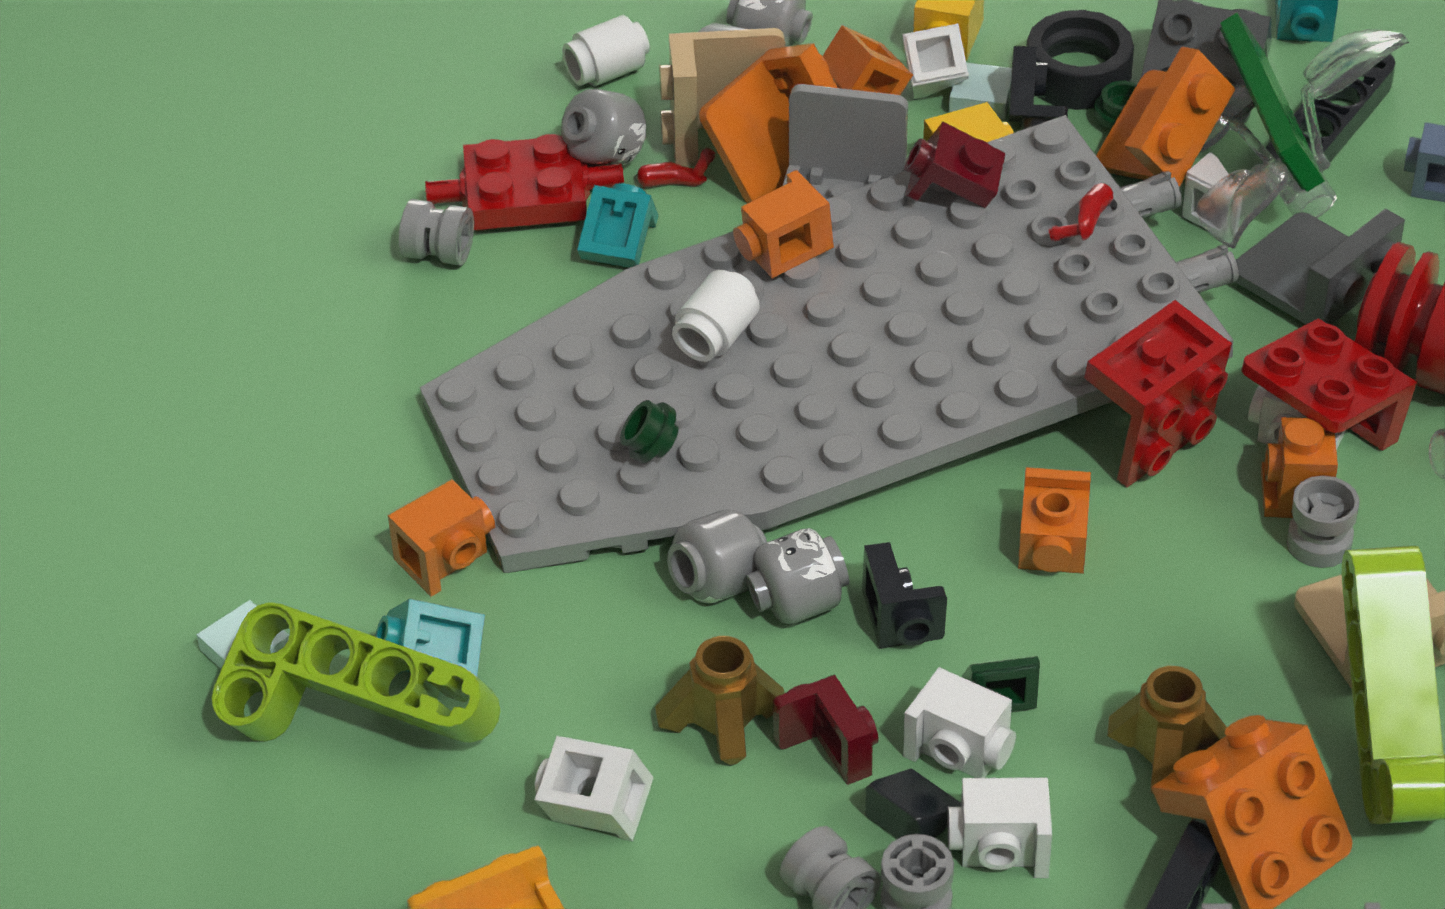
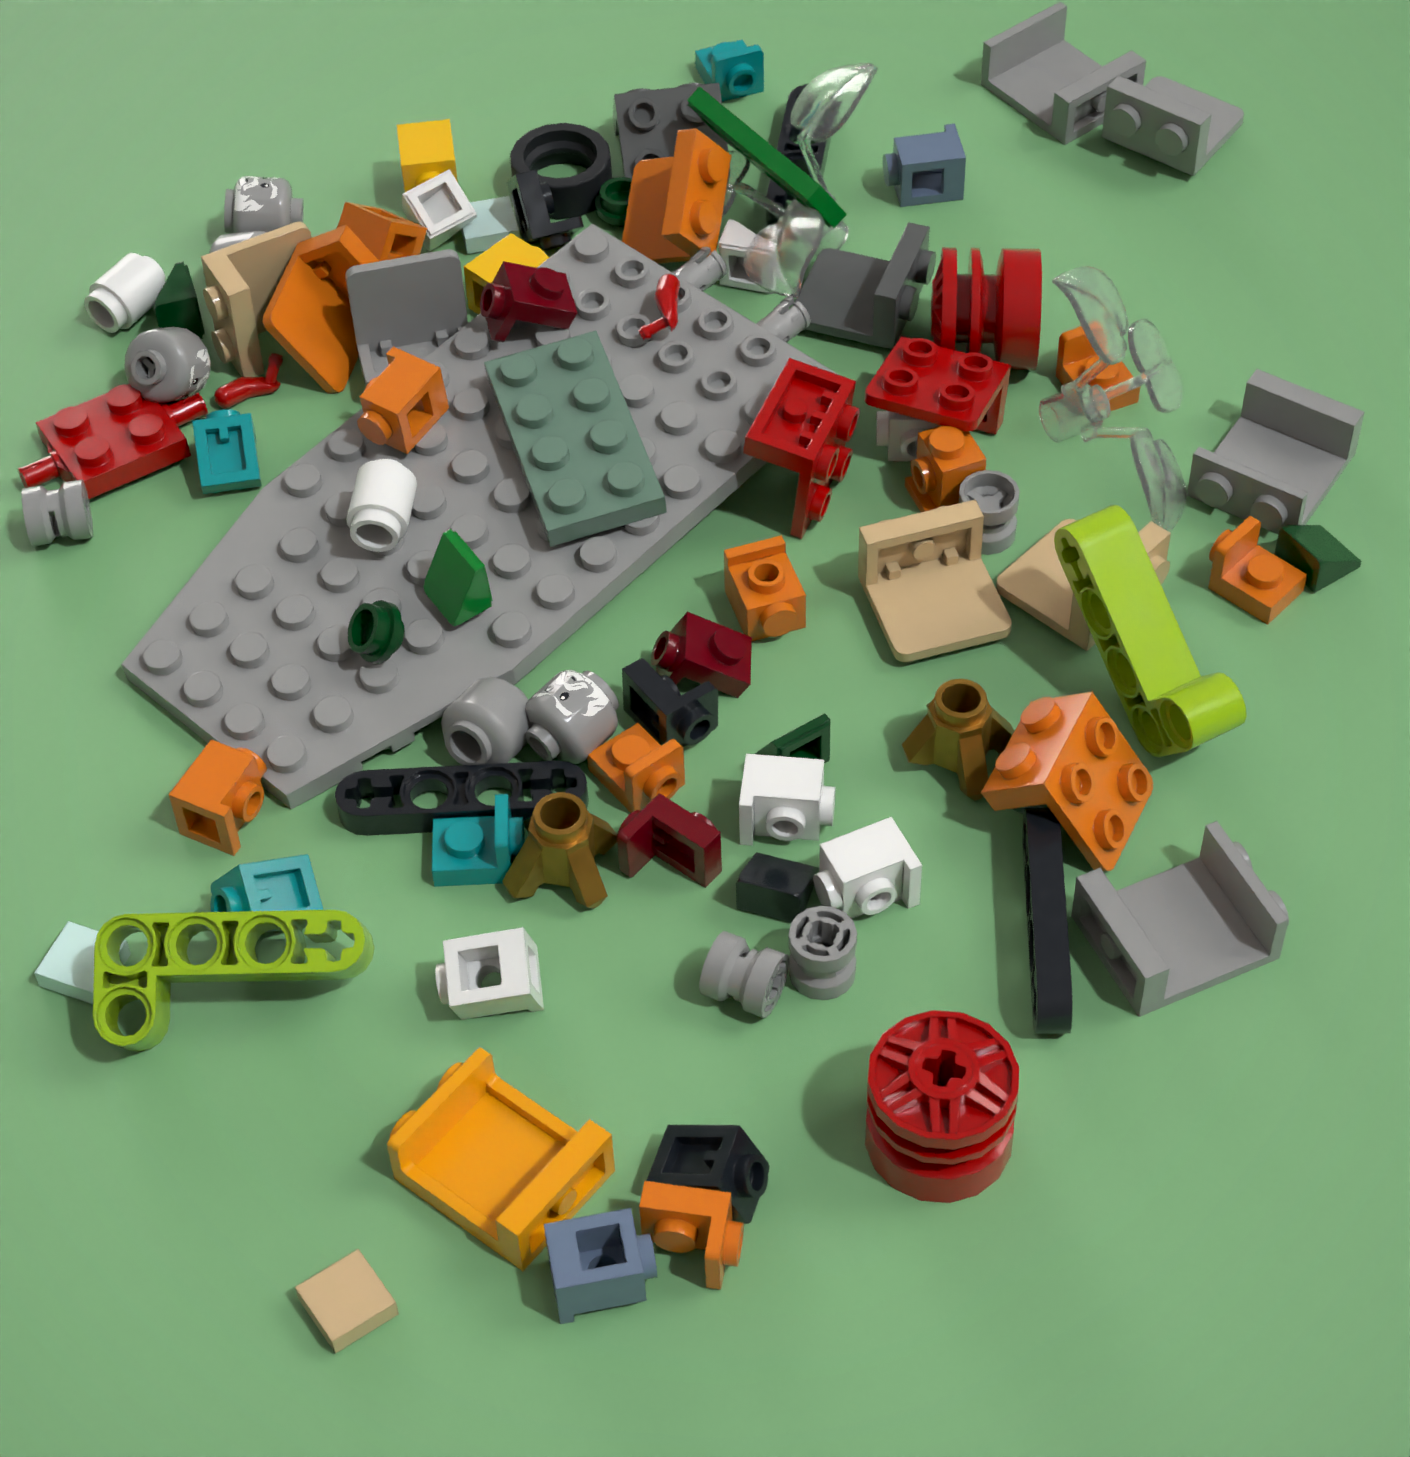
camera: 25 degrees left, 5 degrees up
none -> dark green slope [154,262,205,339]
none -> black beam [335,761,589,836]
none -> green slope [423,529,493,626]
none -> teal bracket [432,794,525,887]
none -> sand green plate [484,330,667,547]
none -> orange bracket [587,723,685,813]
none -> dark red bracket [651,611,752,698]
none -> tan bracket [858,499,1012,662]

